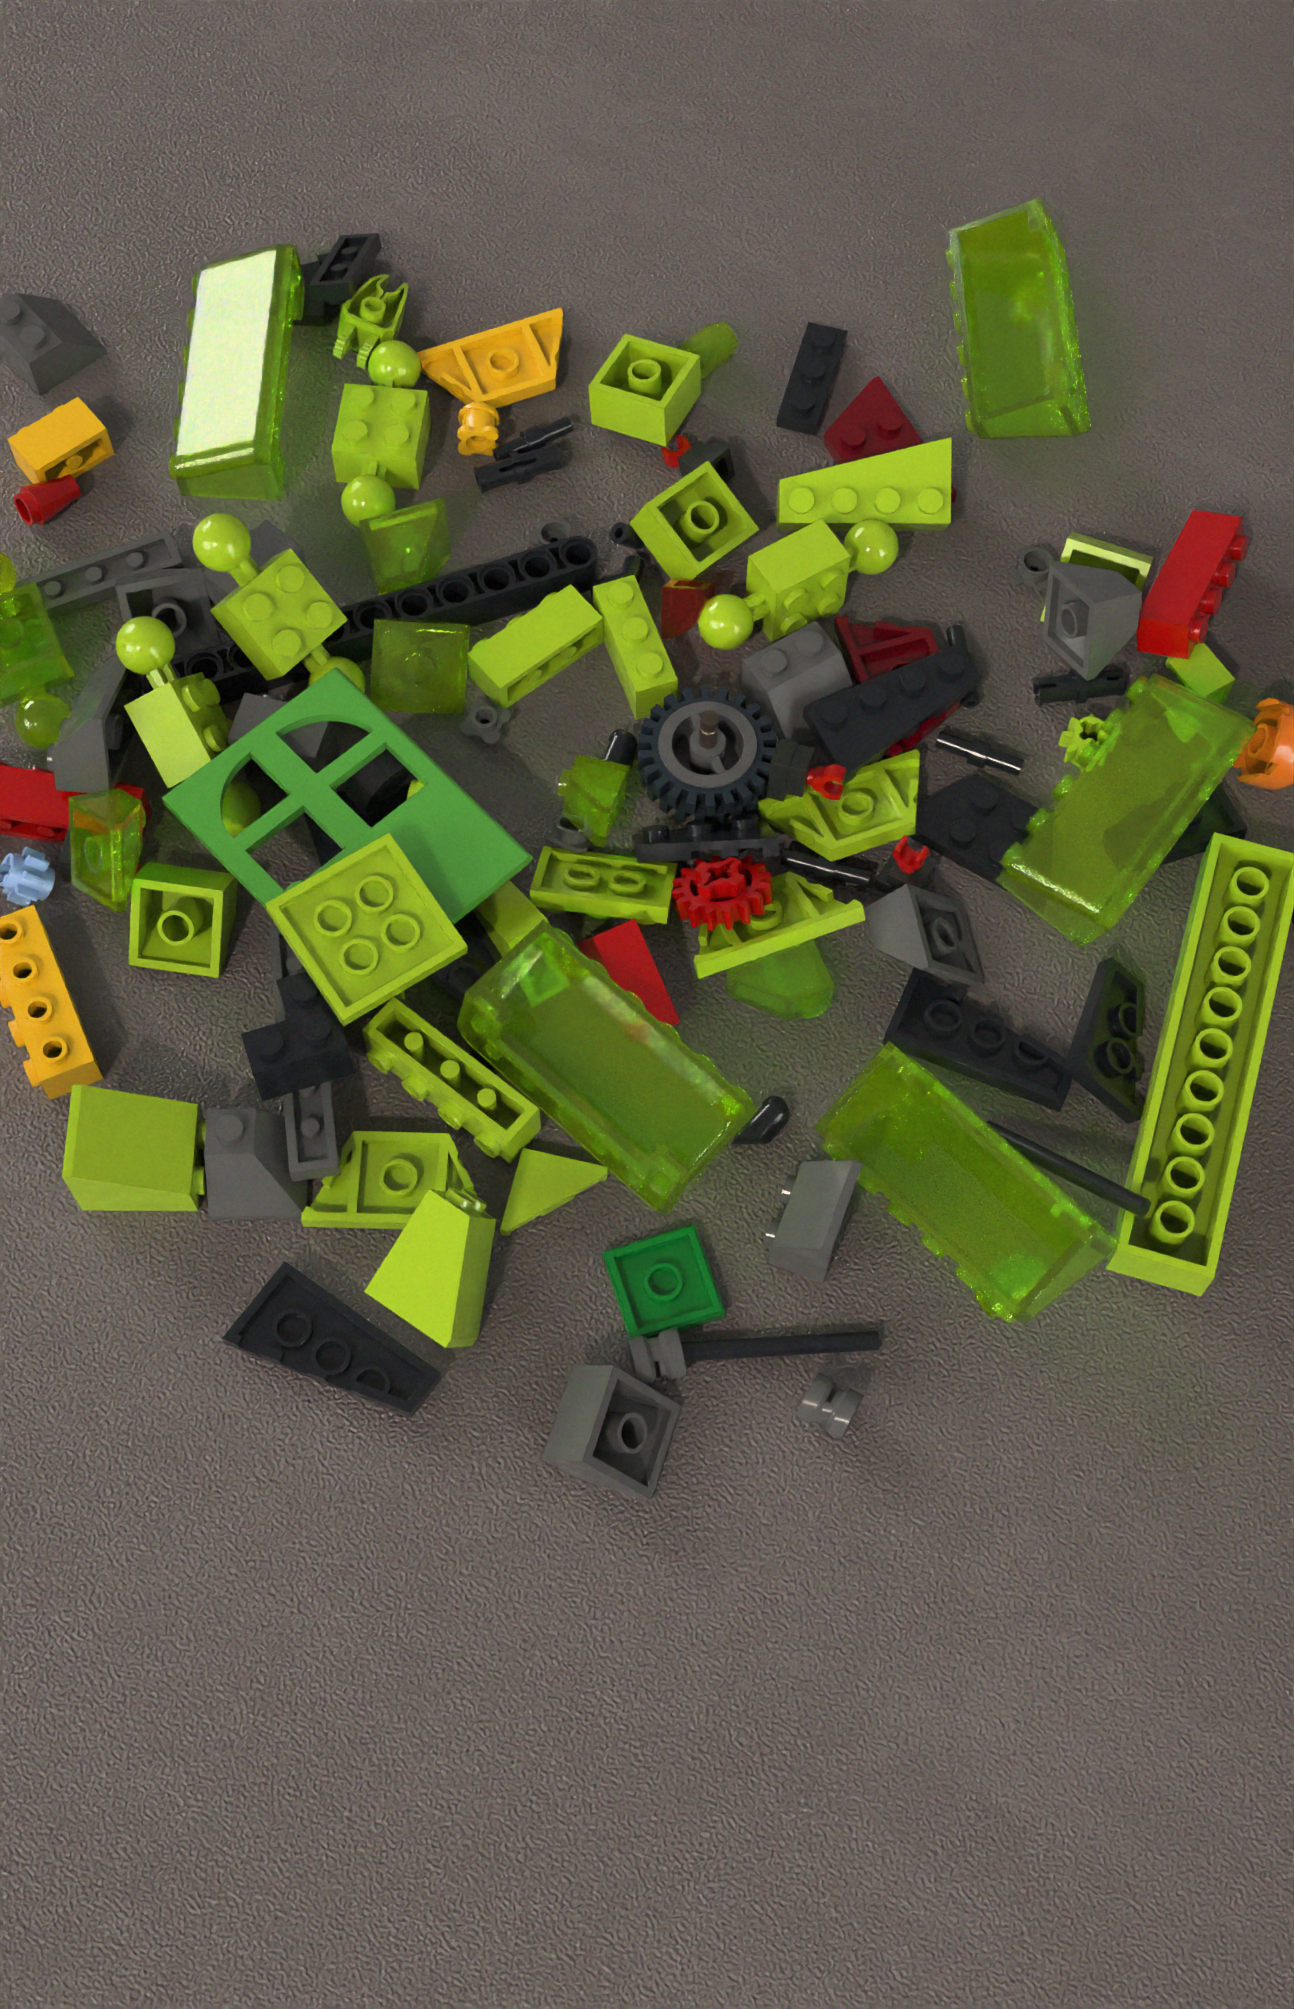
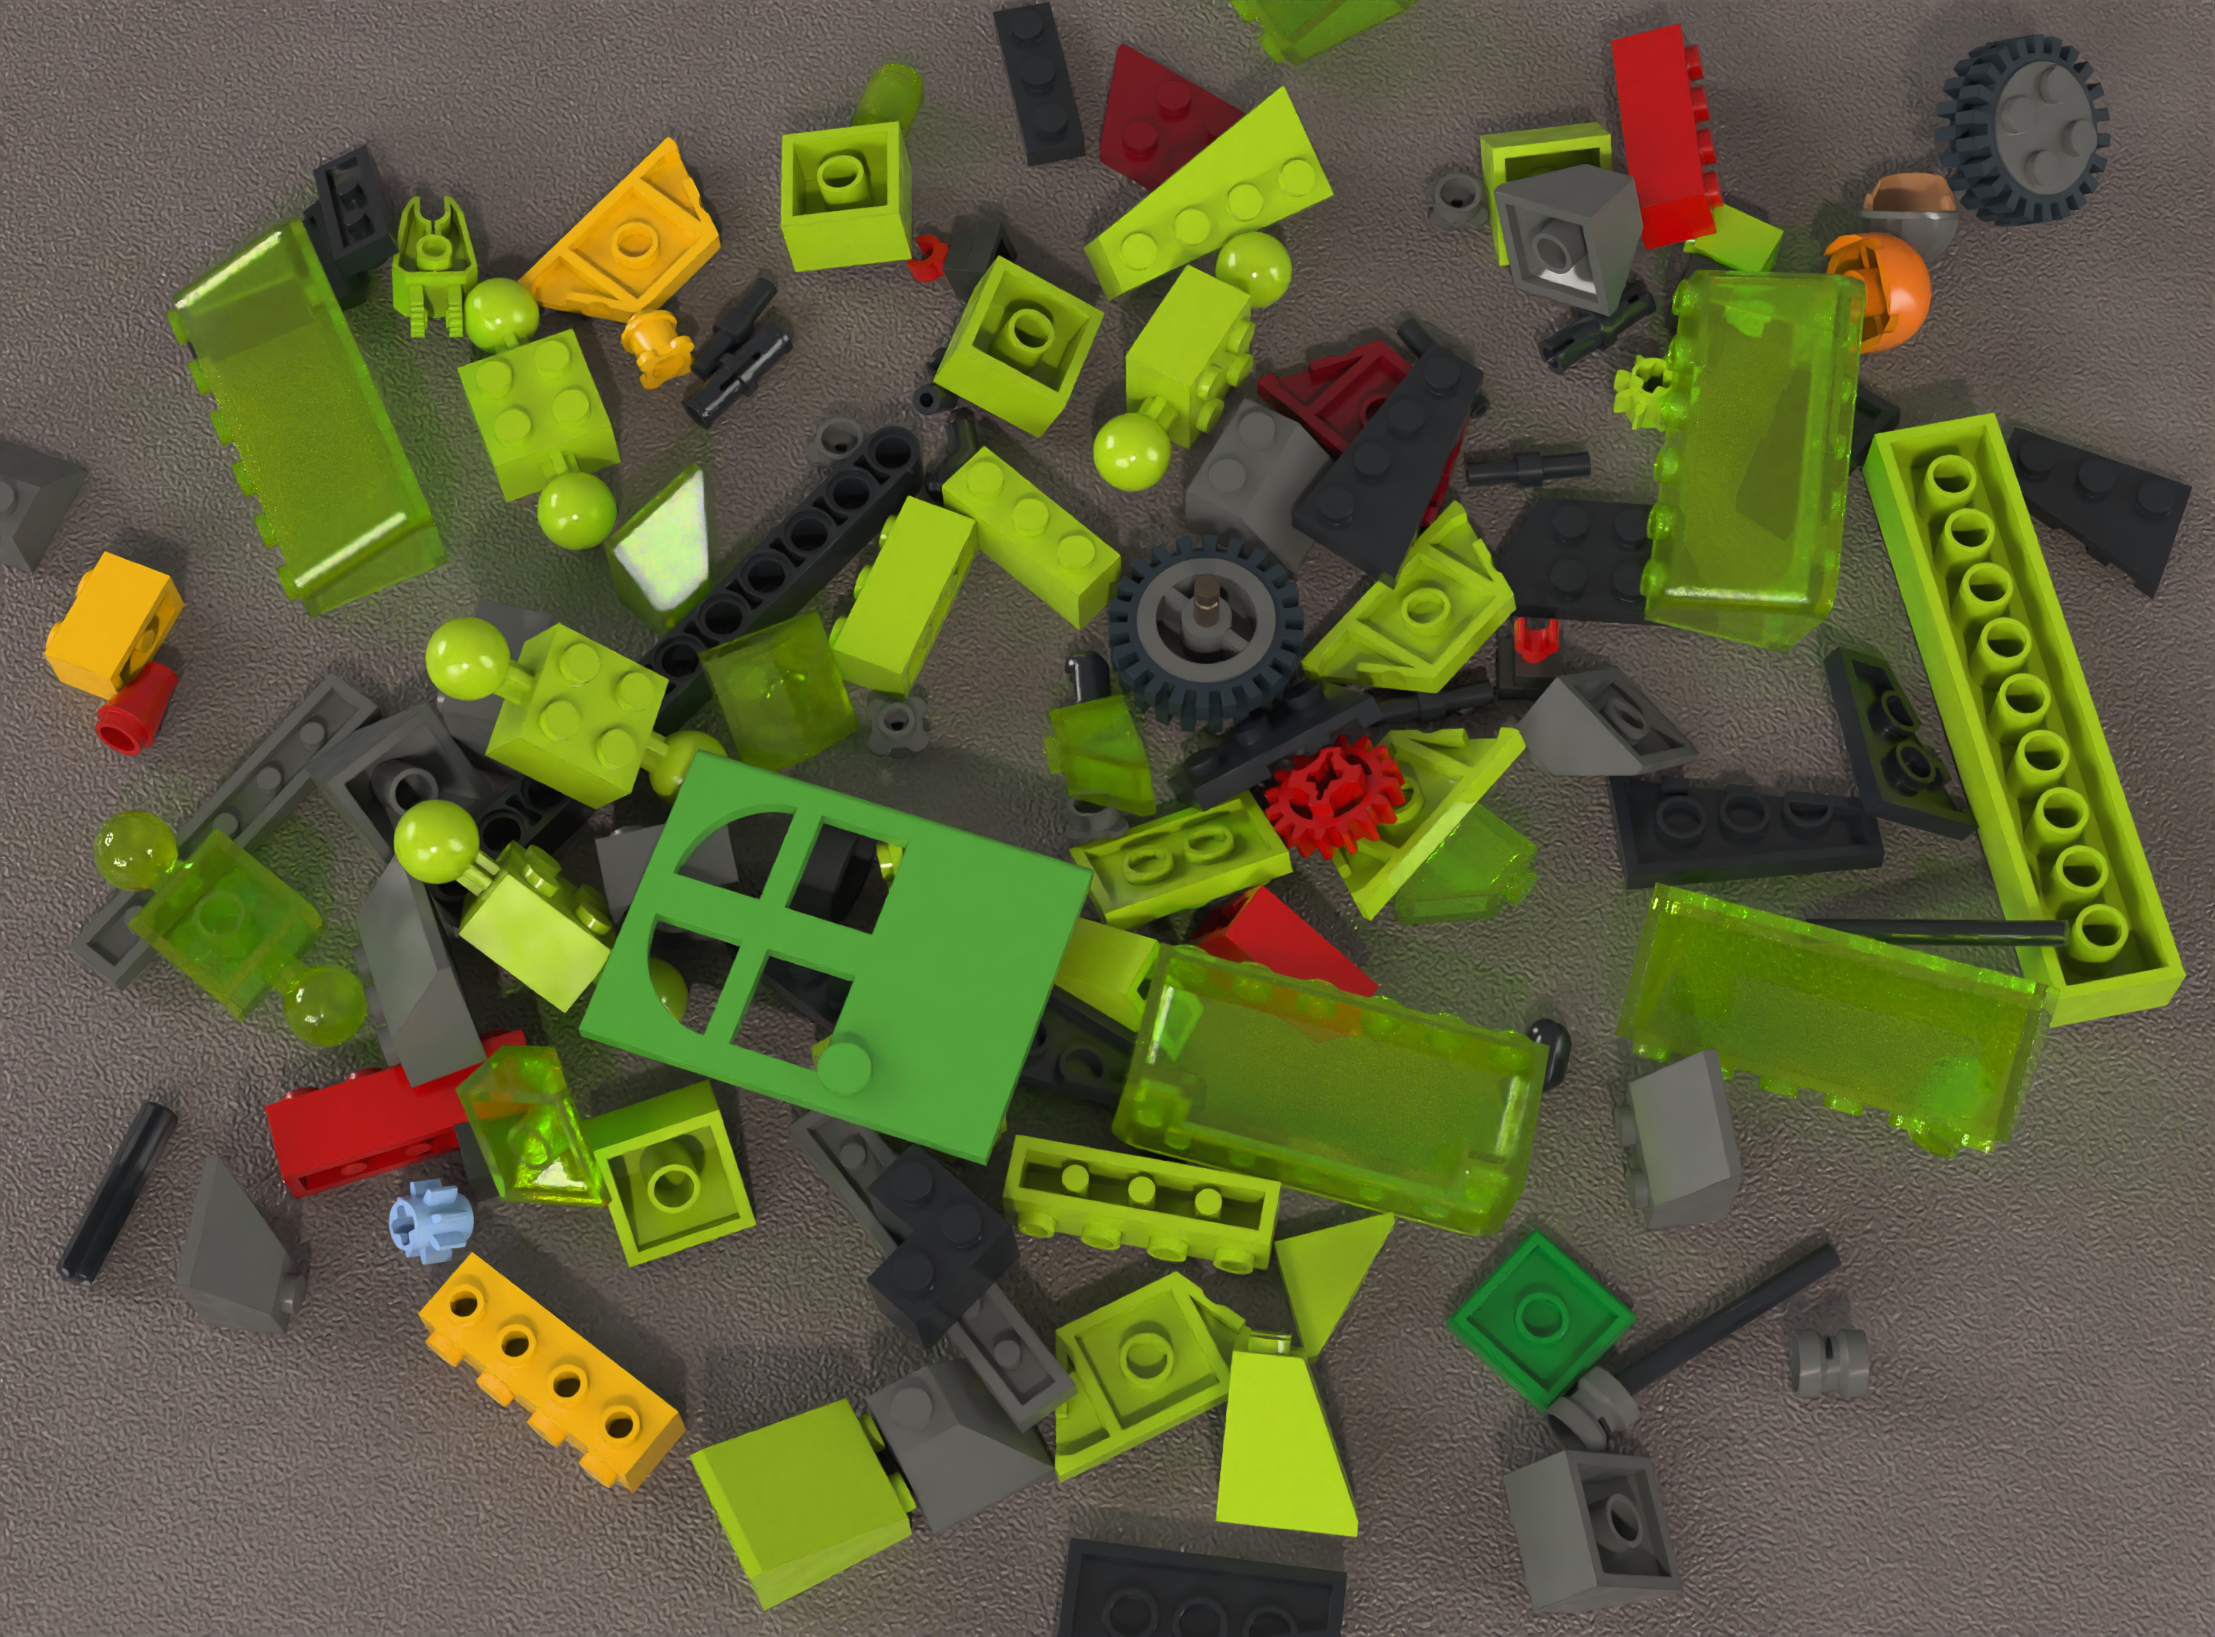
camera: 25 degrees left, 0 degrees up
lime plate [265,833,468,1027] -> none
clear red brick [661,578,715,639] -> none
pearl dark grey piece [766,739,847,802] -> none

